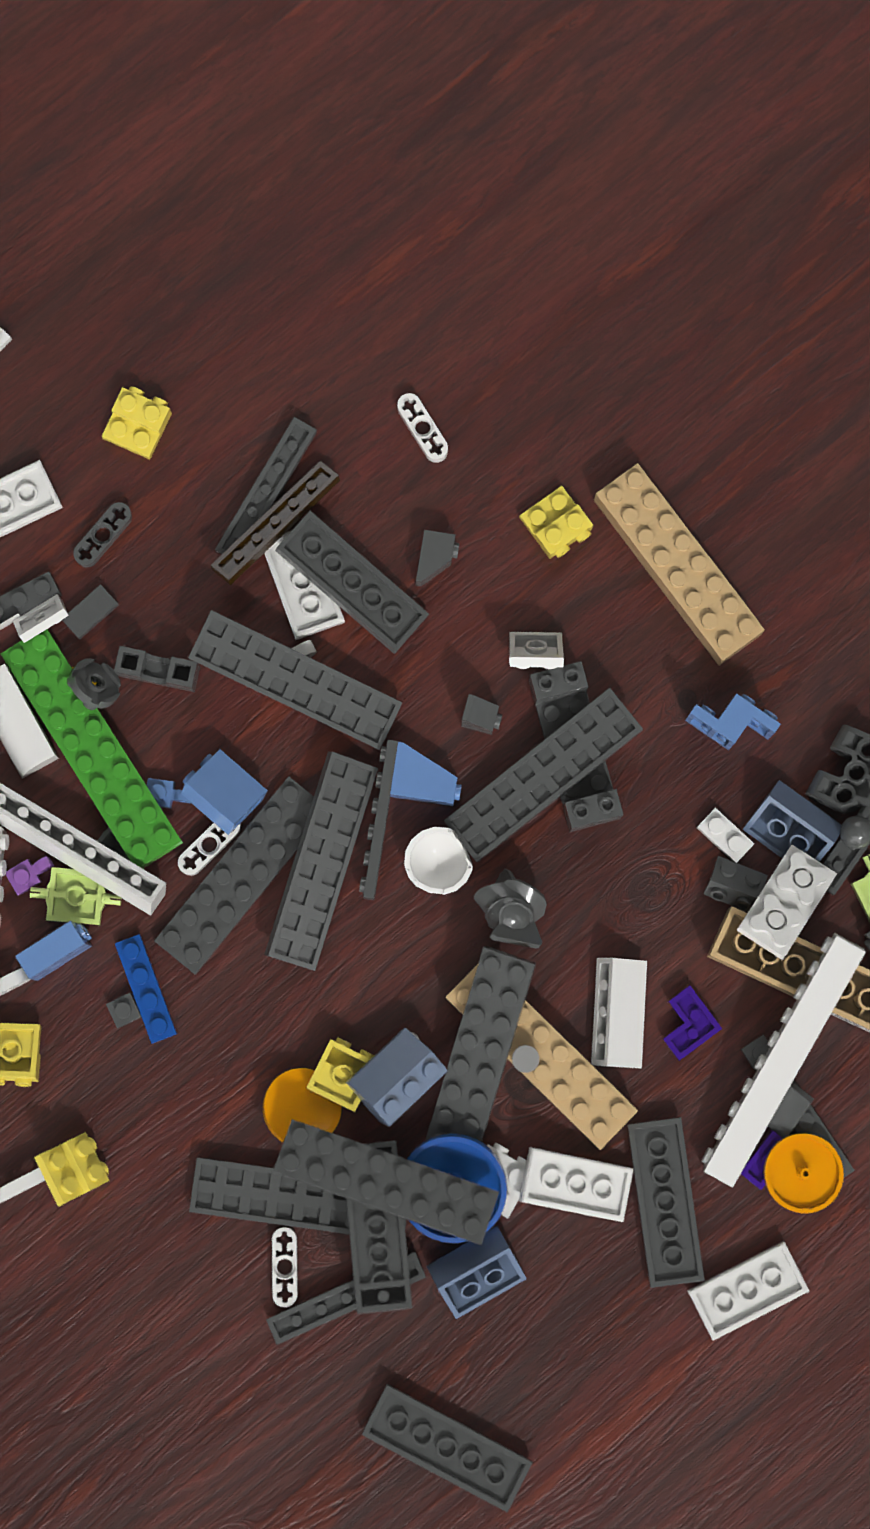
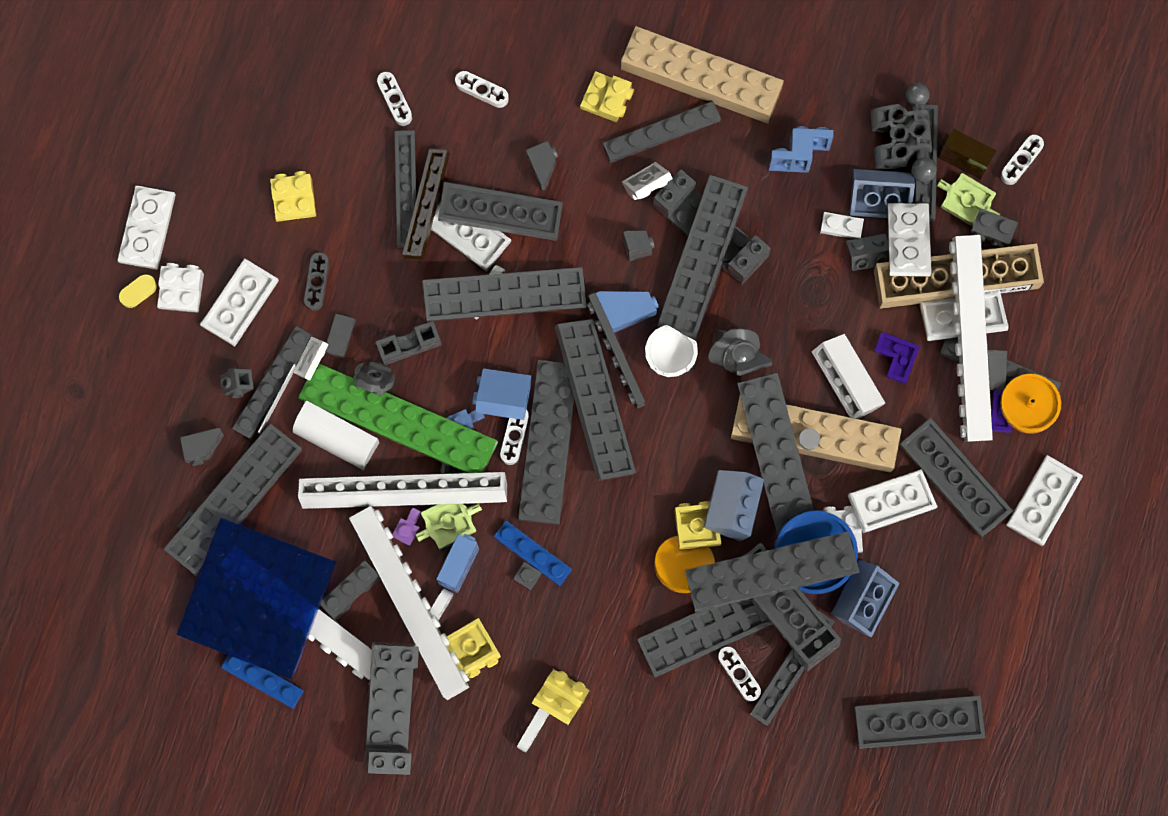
camera: 30 degrees left, 5 degrees down
none -> white beam [377,72,412,126]
none -> dark grey plate [603,101,721,163]
none -> white piece [920,293,1008,341]

